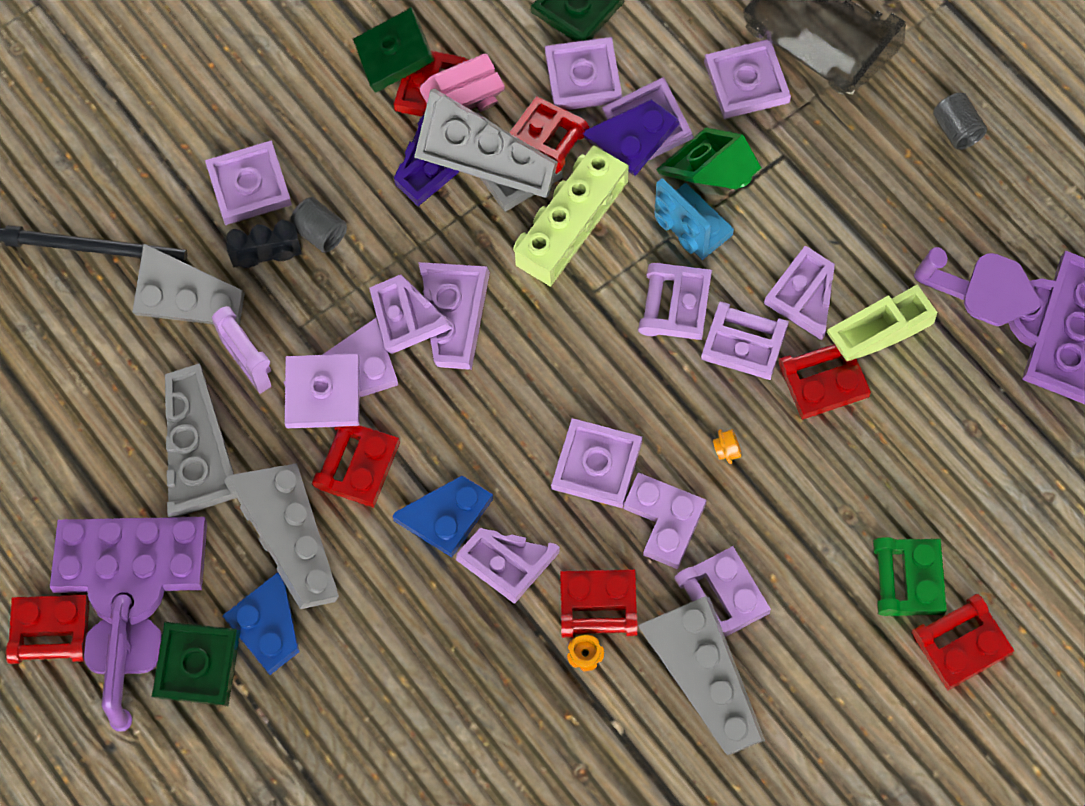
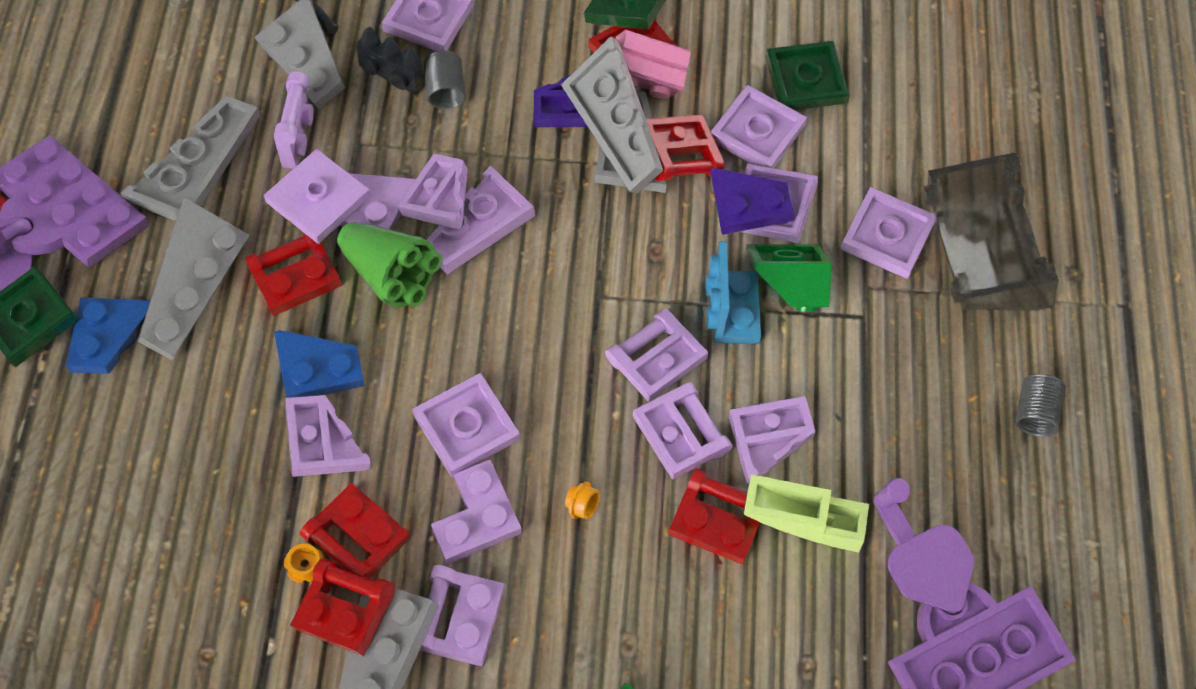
camera: 35 degrees right, 5 degrees down
yellowish green brick [513,145,629,287] -> none
none -> red plate [290,558,395,656]
none -> bright green cone [337,222,442,308]

